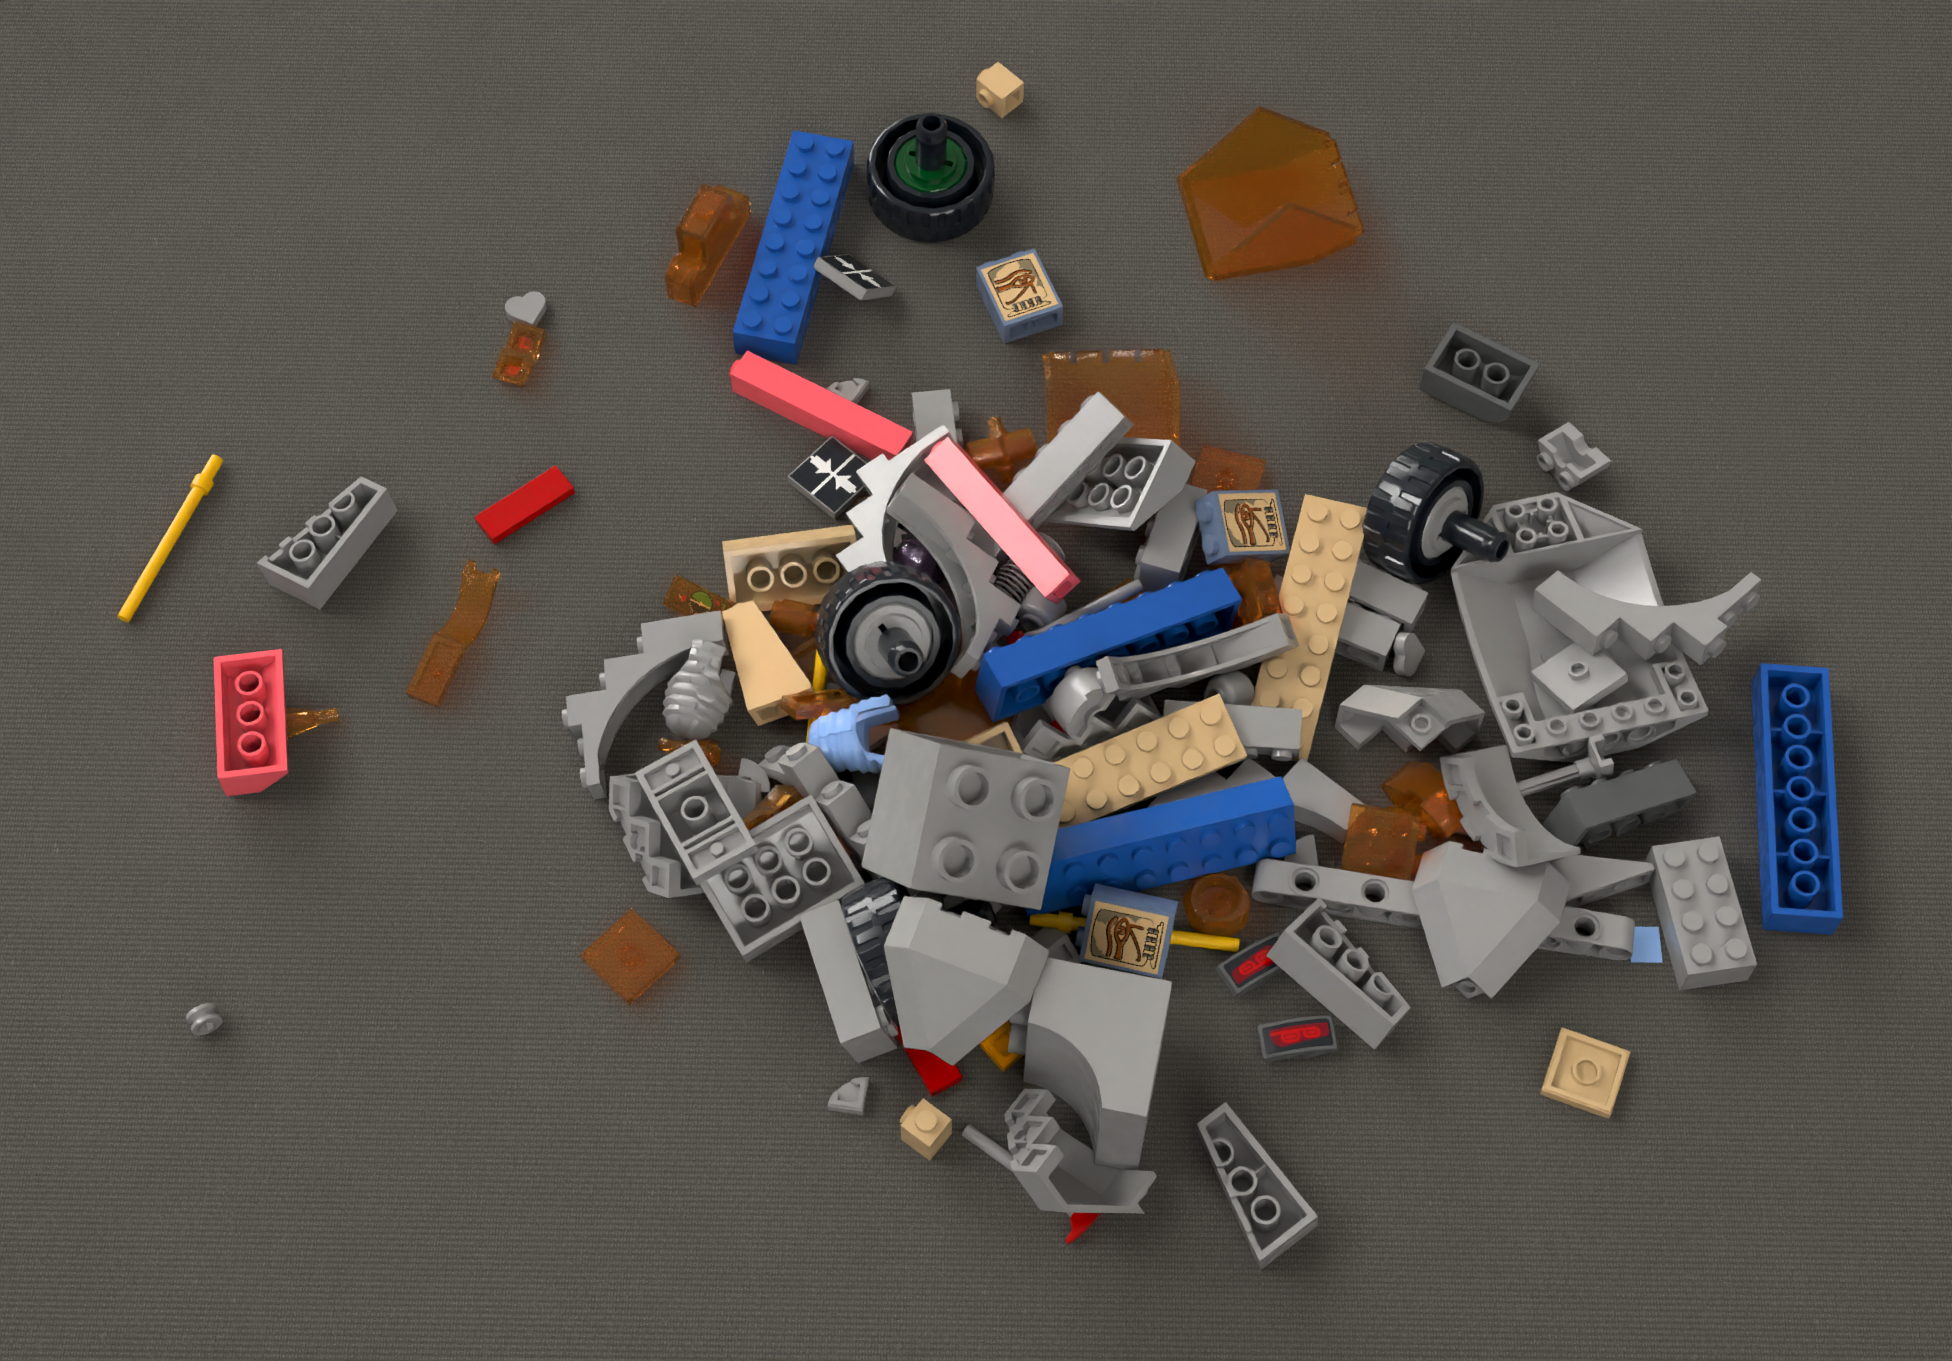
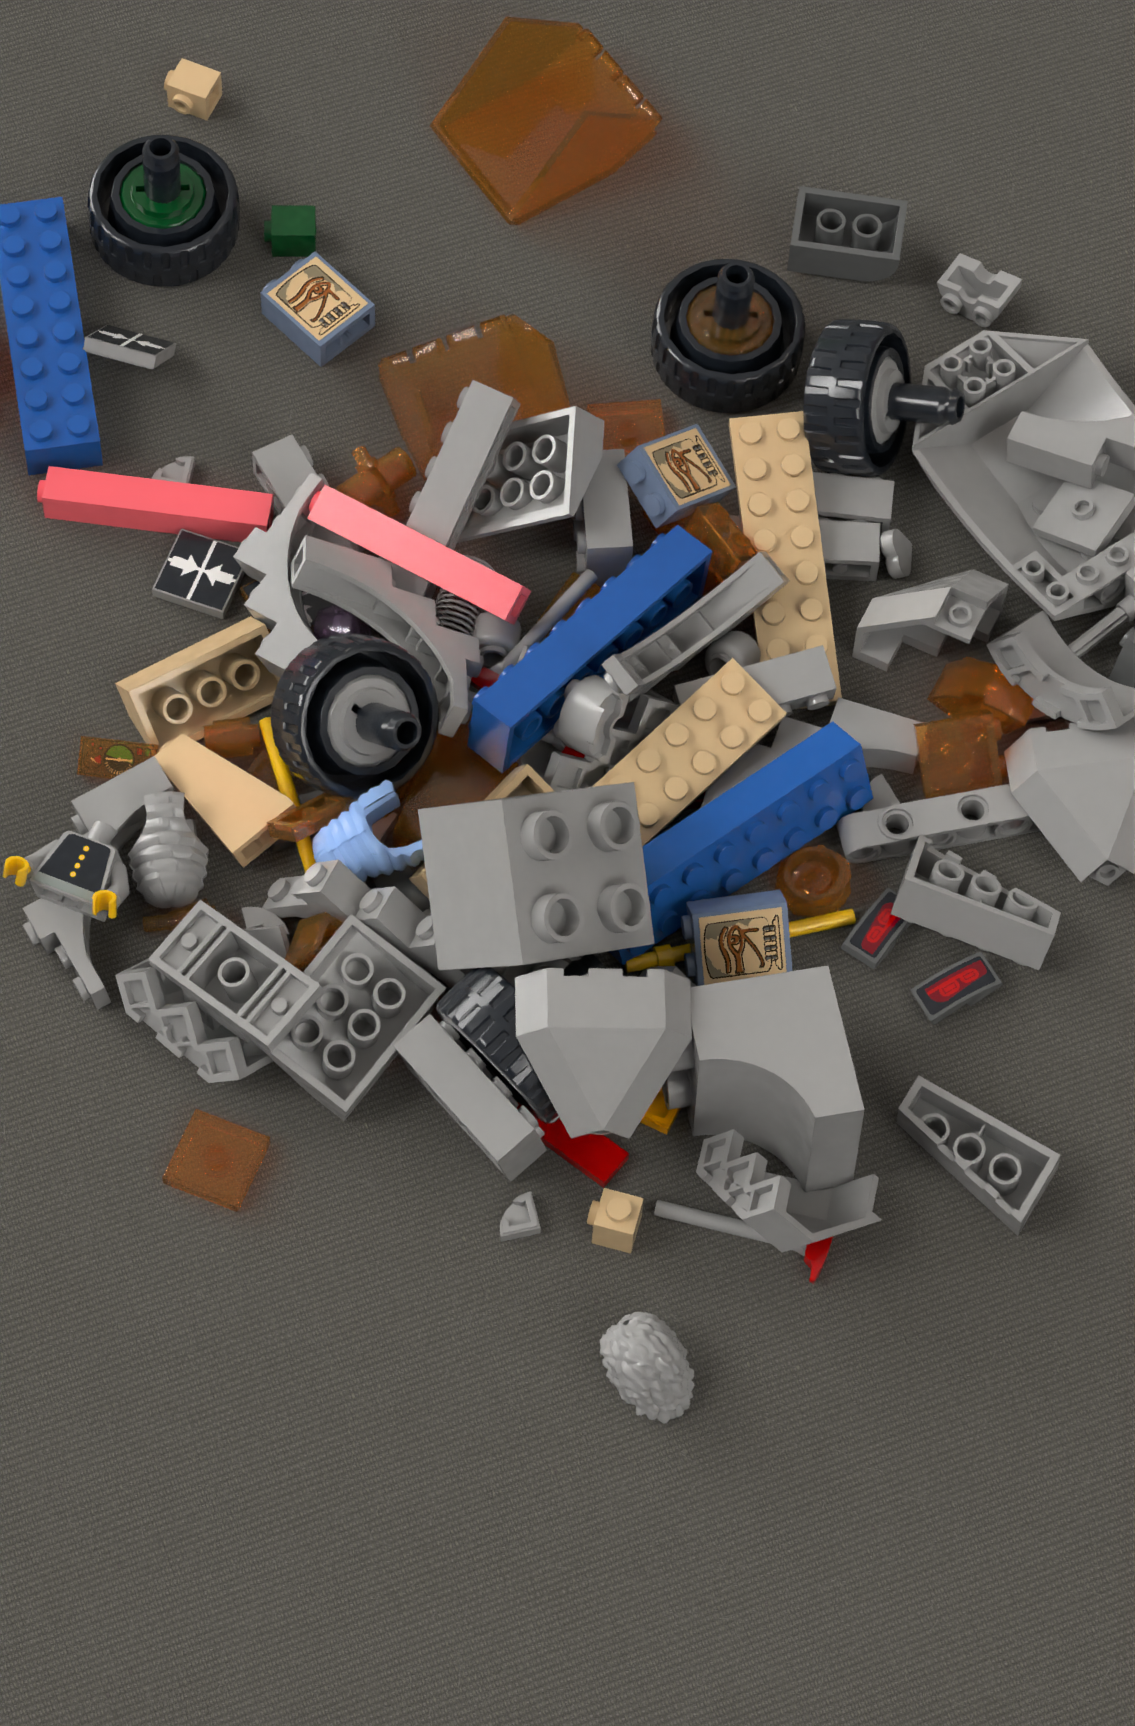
camera: 25 degrees left, 0 degrees up
none -> torso [2,820,130,922]
none -> dark green brick [264,205,316,257]
none -> light grey piece [600,1312,695,1424]
none -> black wheel [651,259,806,413]

